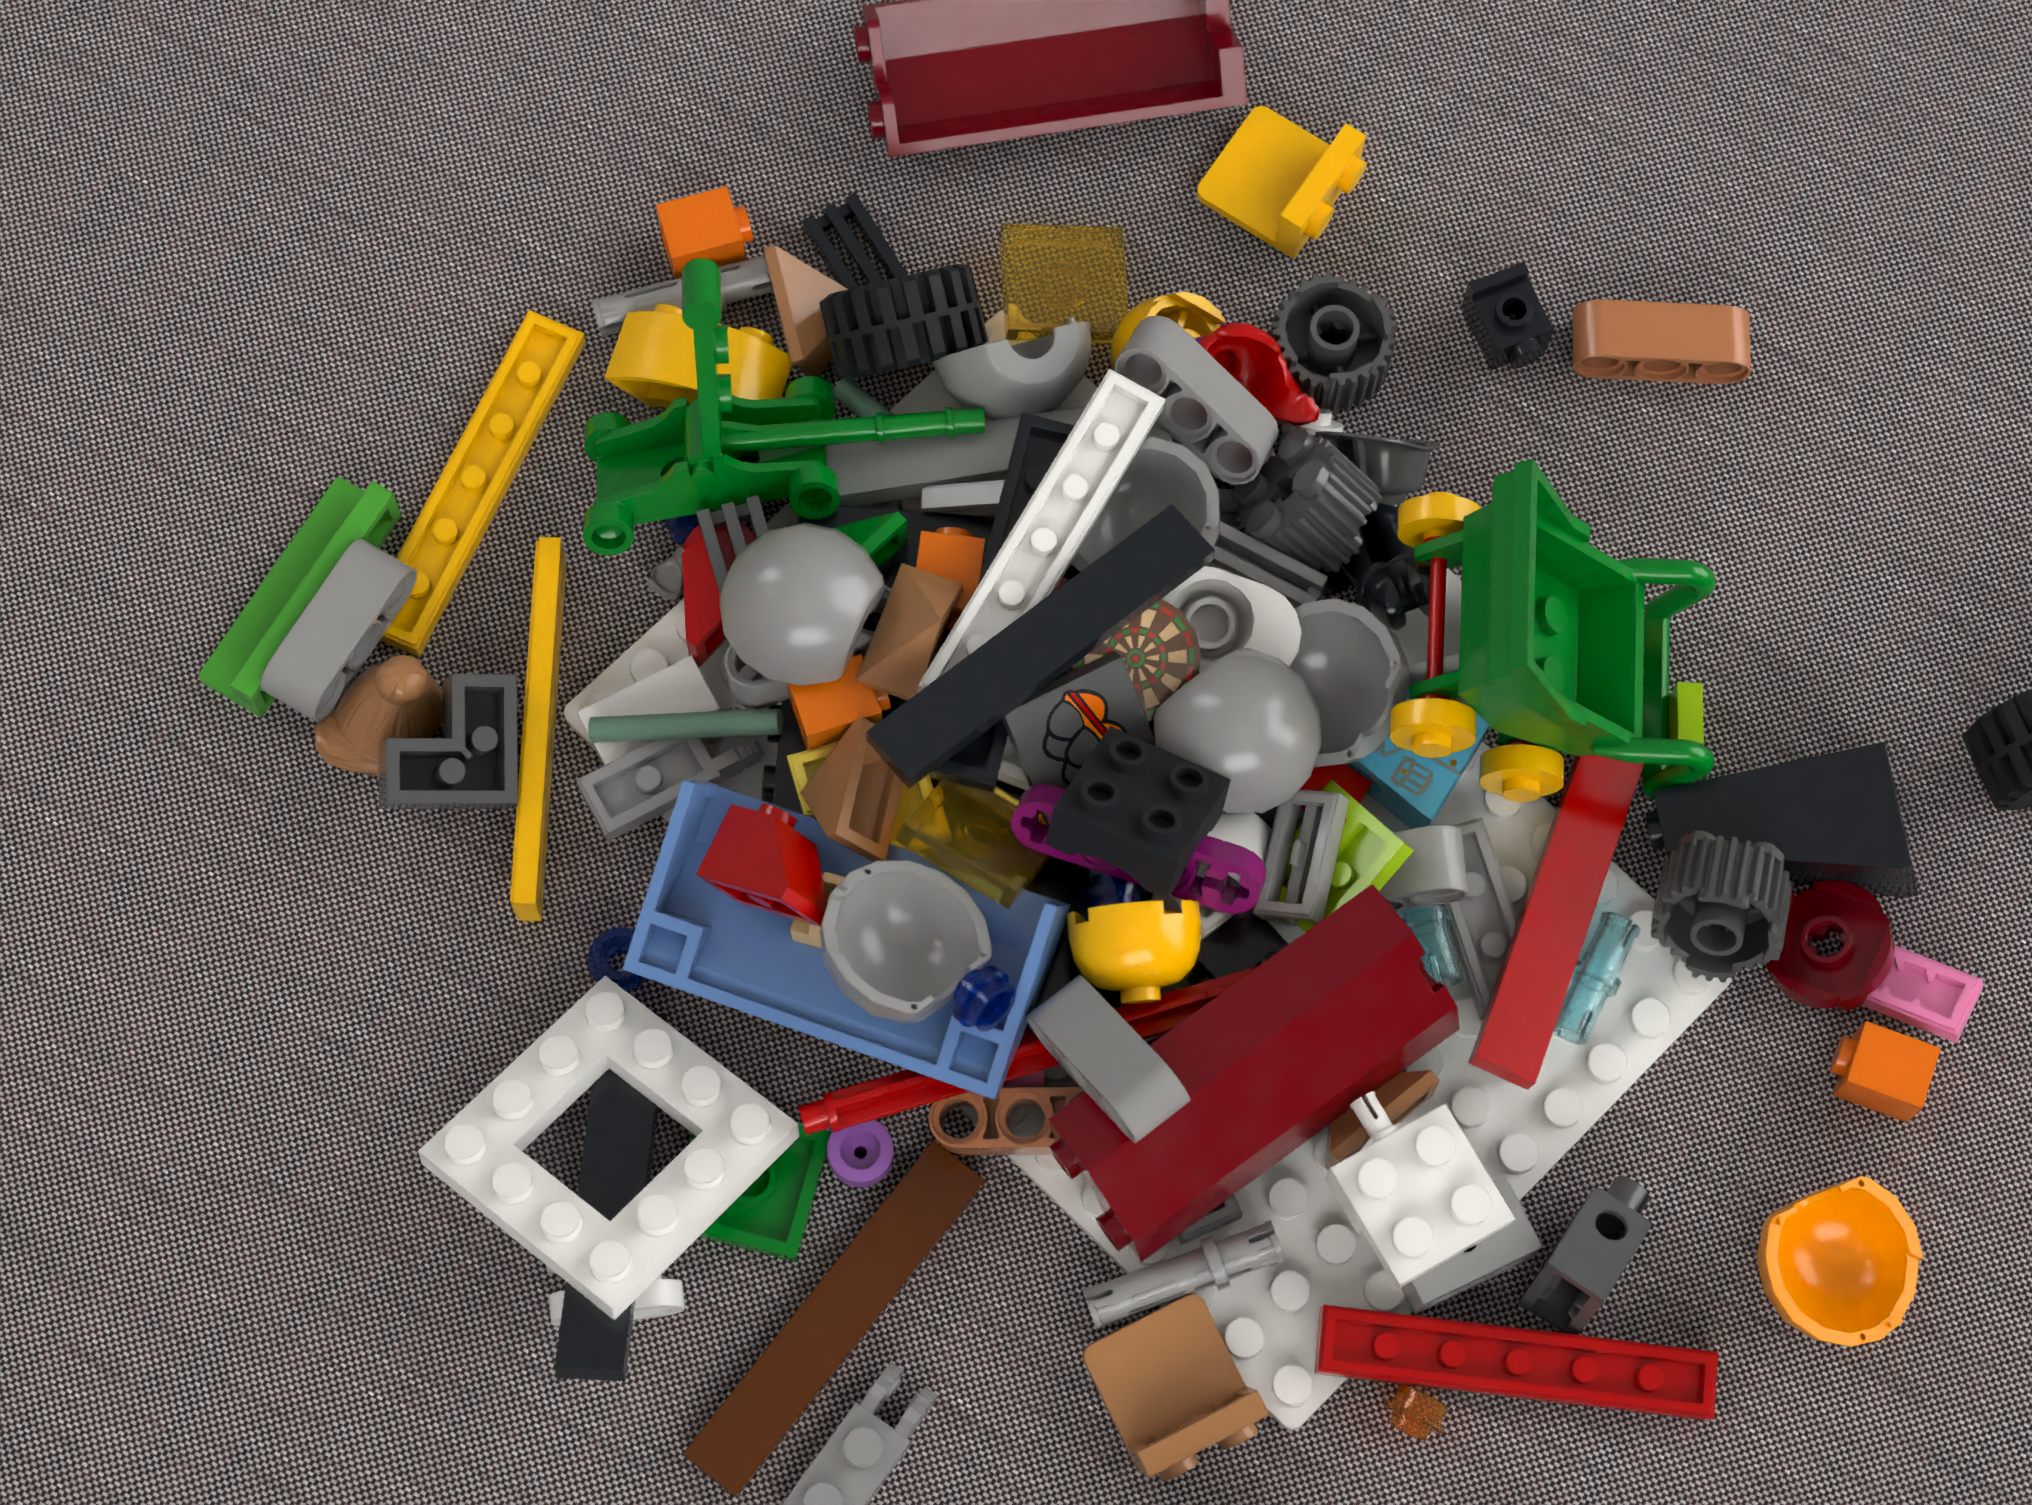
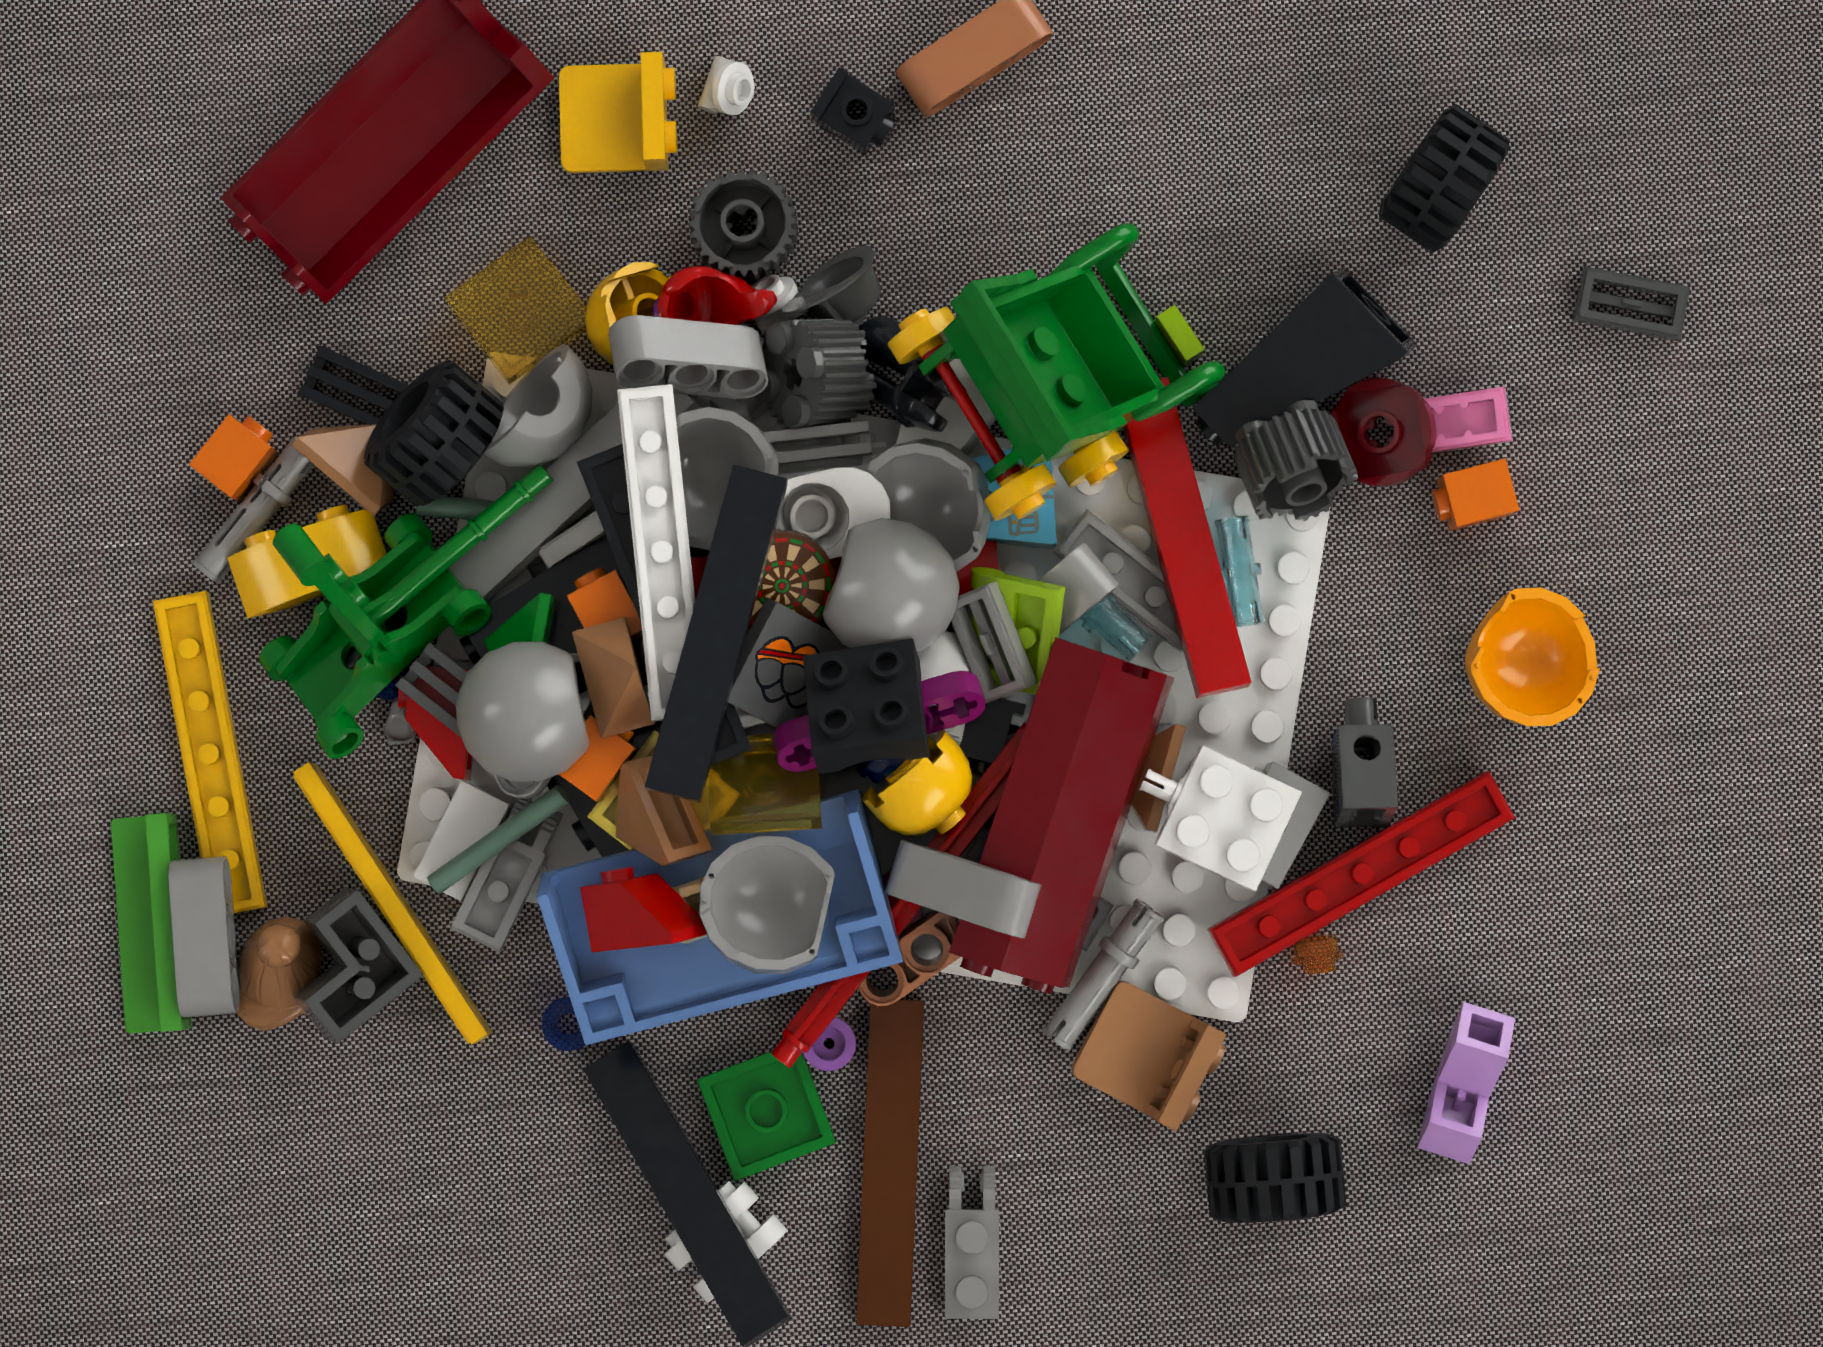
camera: 25 degrees left, 15 degrees up
white plate [418,976,800,1321] -> none
clear blue plate [953,965,1016,1031] -> none
none -> white plate [697,56,755,115]

